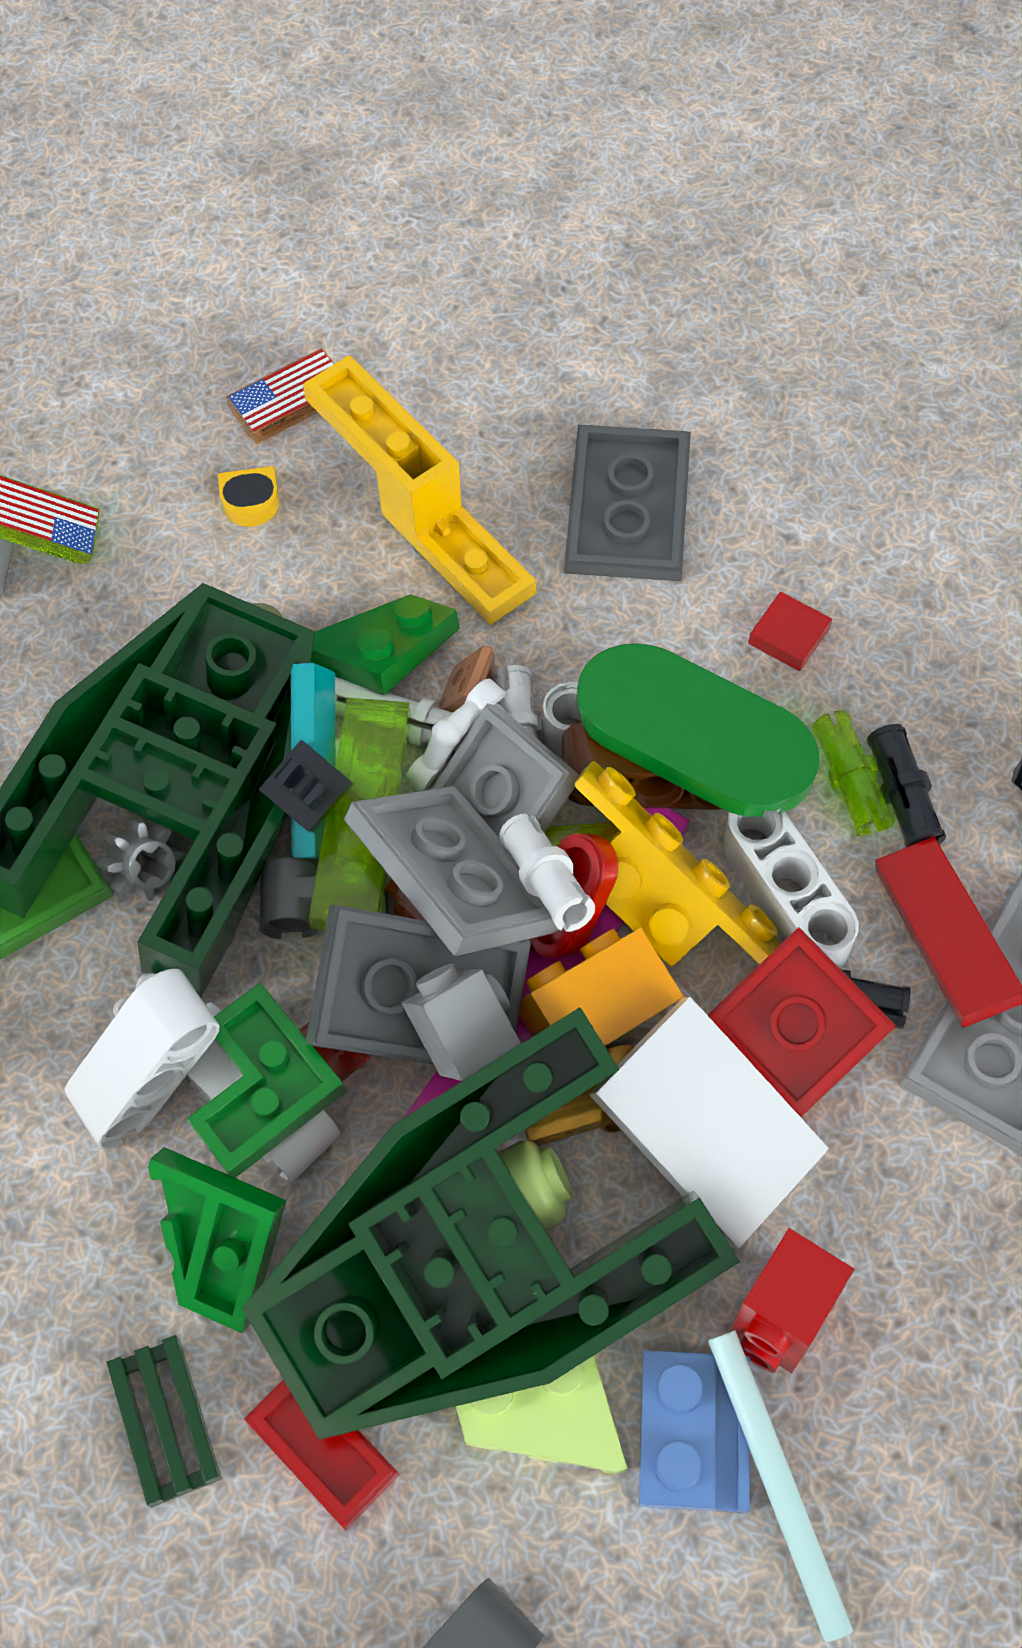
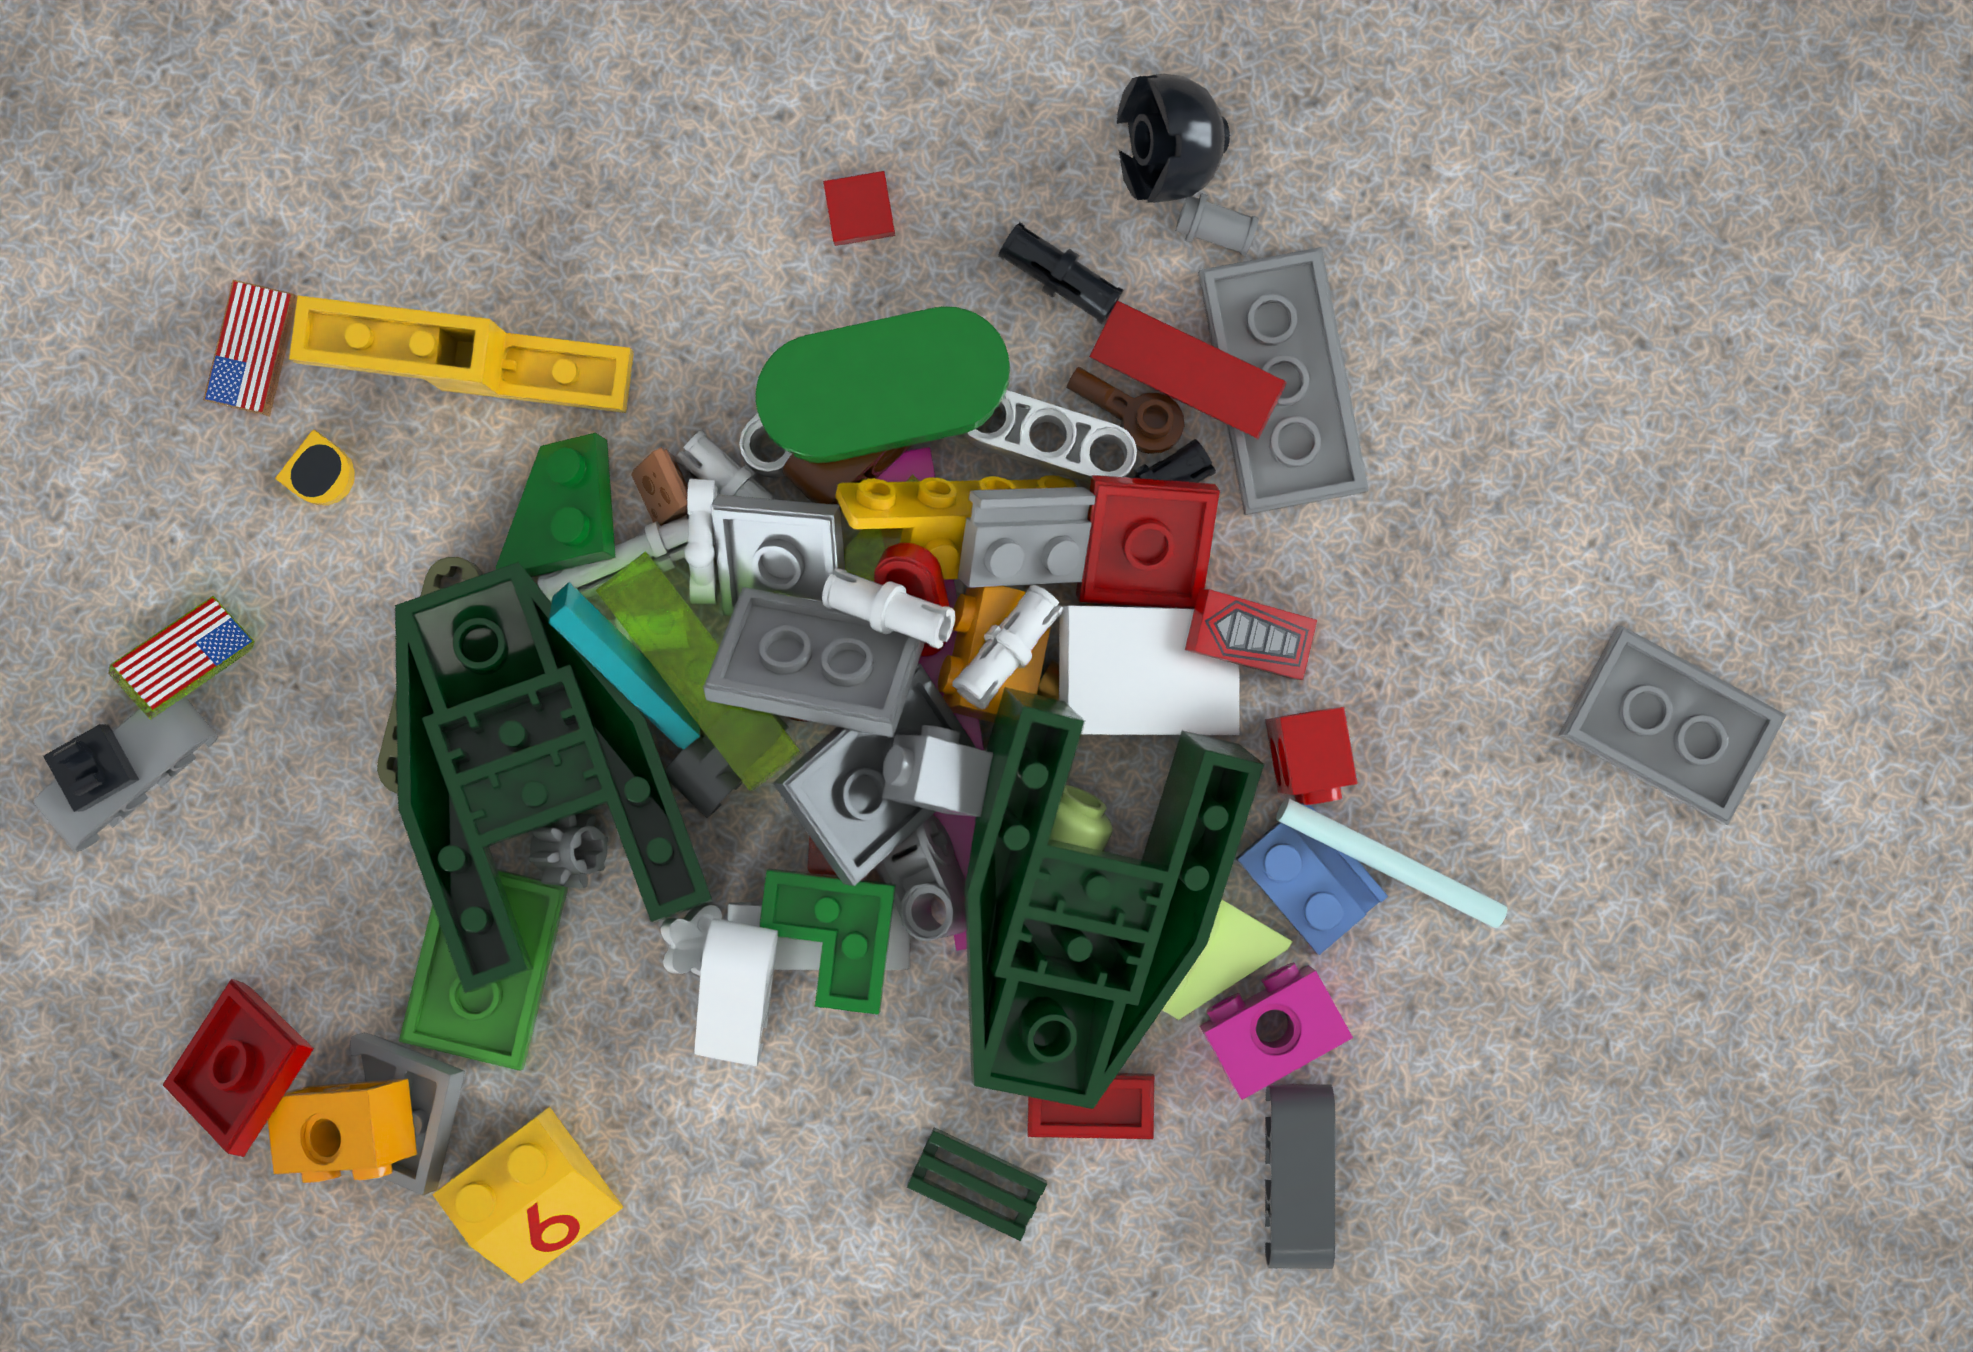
camera: 45 degrees left, 25 degrees up
green wing [148,1147,287,1334] -> none
black tile [259,739,354,833] -> none
dark grey tile [564,424,691,581] -> none
clear neon green pin [812,710,895,837] -> none
none -> light grey piece [875,815,966,941]
none -> white pin [952,585,1063,709]
none -> light grey plate [958,487,1096,588]
none -> reddish brown plate [1066,366,1185,454]
none -> tile [1185,589,1317,680]
none -> dark pink brick [1200,962,1353,1100]

